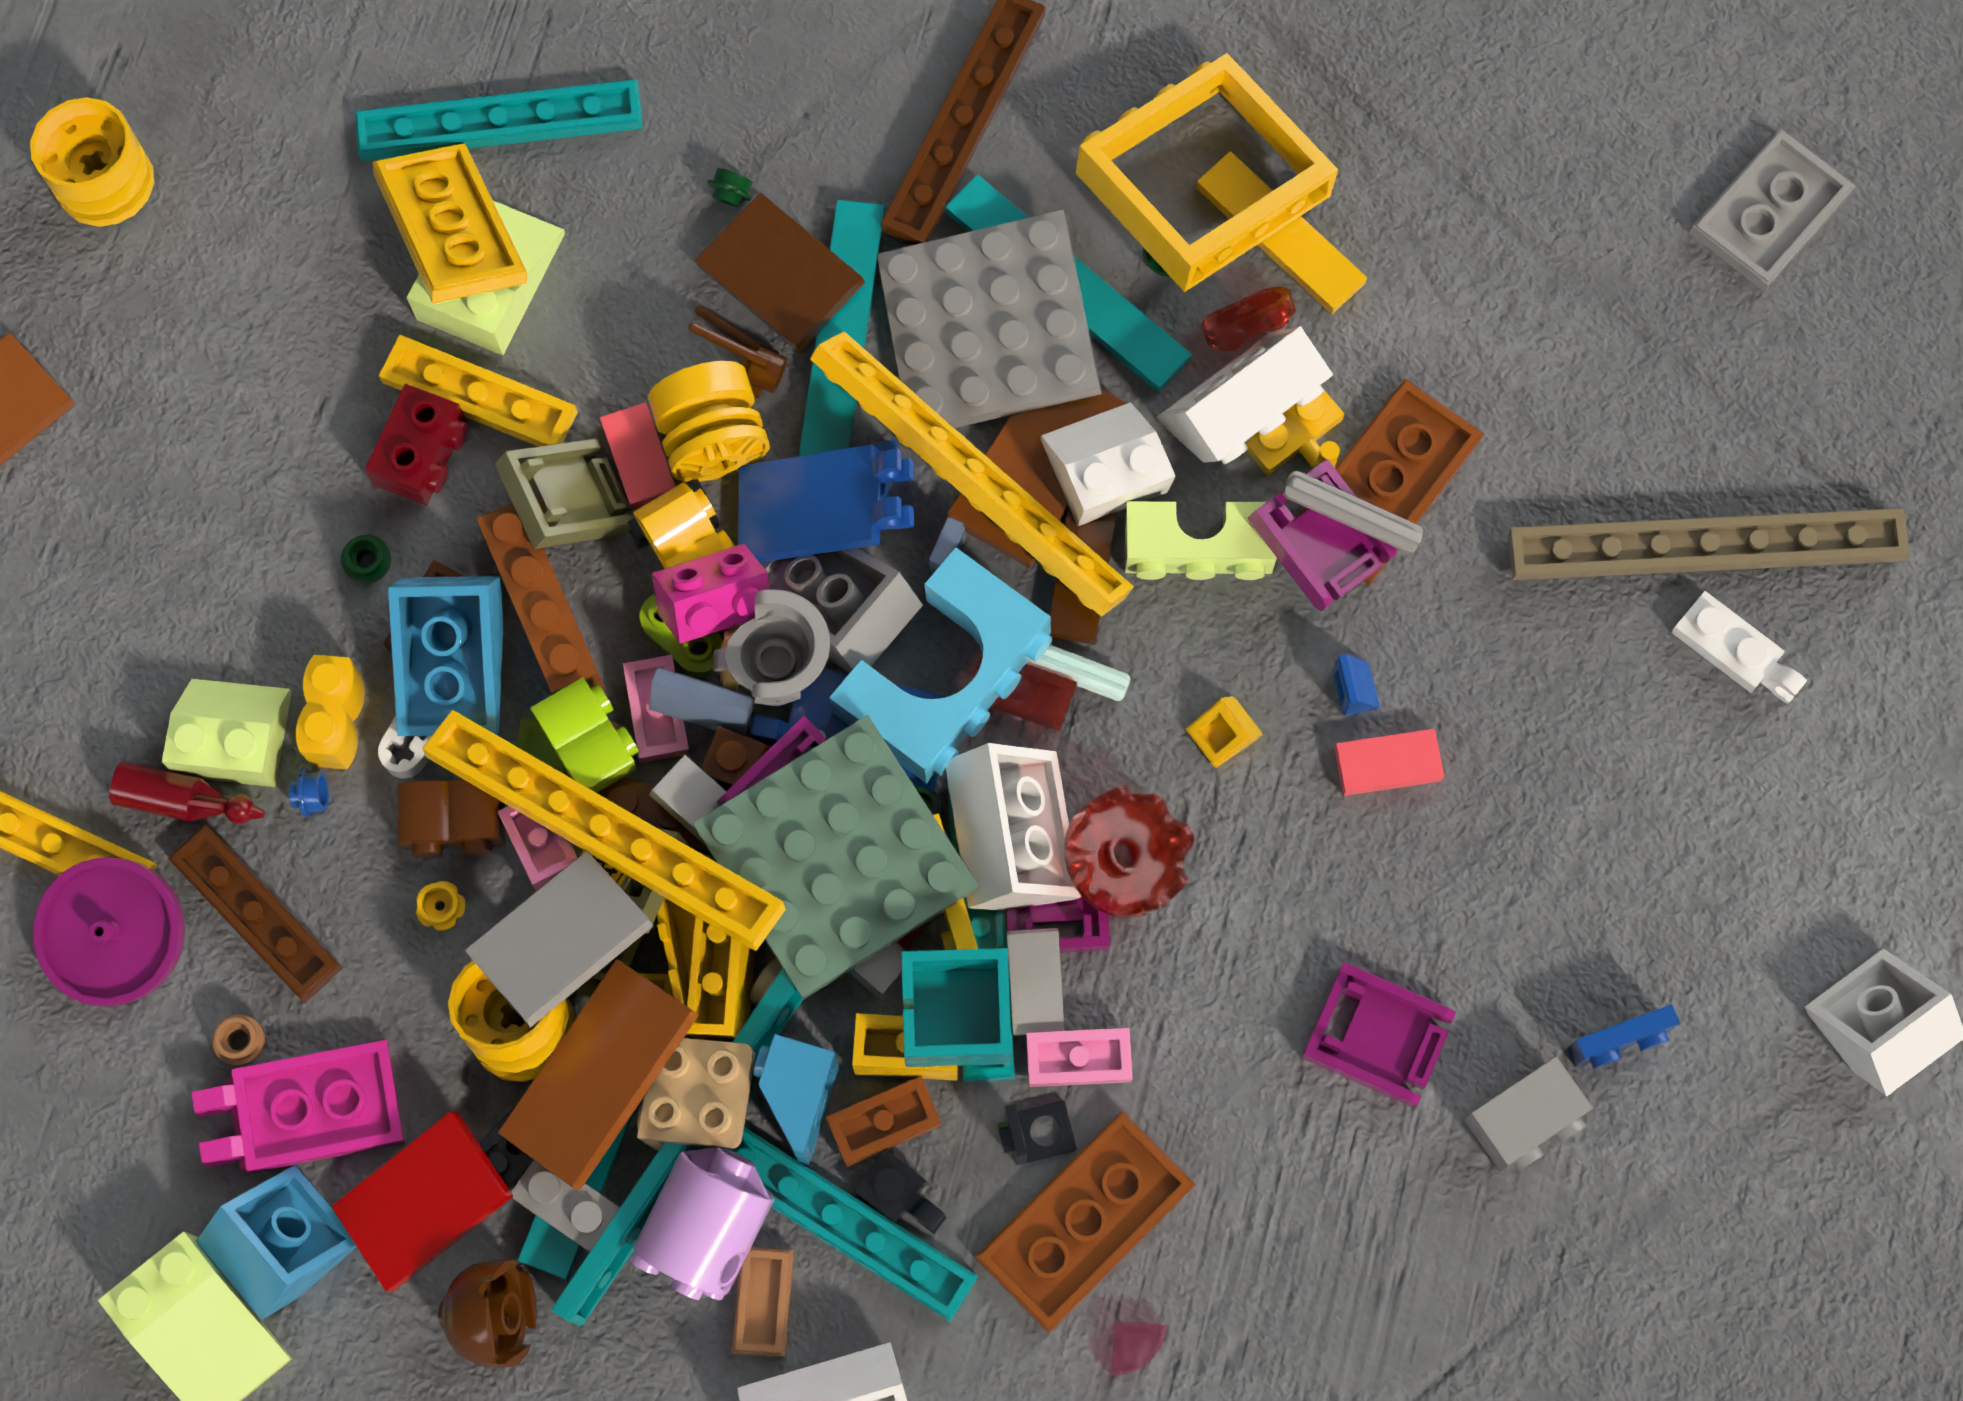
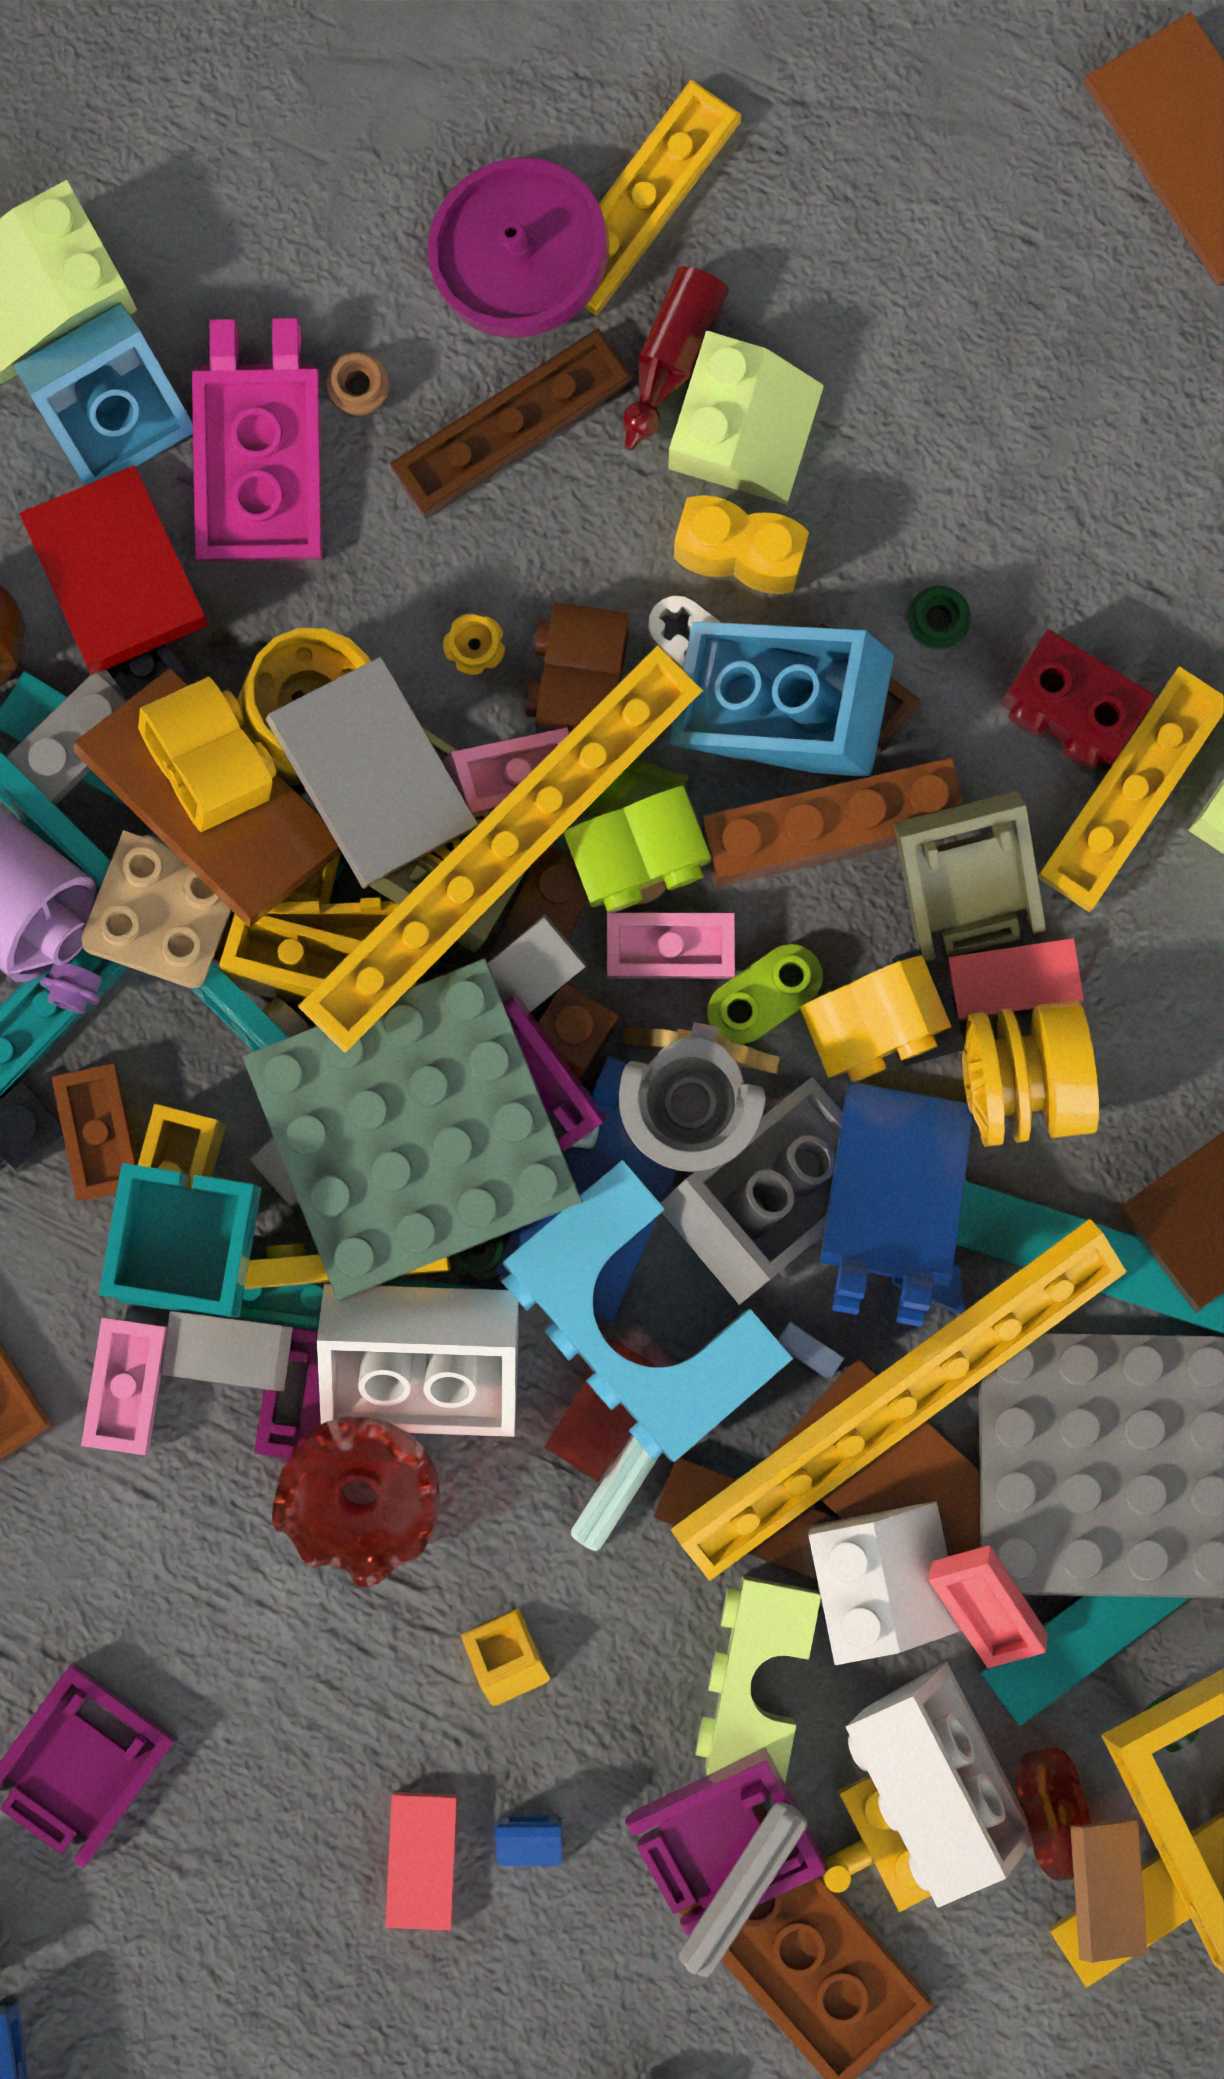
camera: 105 degrees right, 10 degrees up
blue plate [289,767,329,817] -> none
sand blue tile [649,668,754,736] -> none
dark pink brick [652,544,769,644] -> none
reddish brown plant [688,306,788,399] -> none
dark azure slope [753,1034,839,1166] -> none
black bracket [997,1100,1077,1165] -> none
none -> medium lavender plate [40,963,102,1013]
none -> yellow brick [138,677,276,832]
none -> coral tile [929,1545,1048,1668]
none -> medium nougat tile [1070,1818,1147,1963]

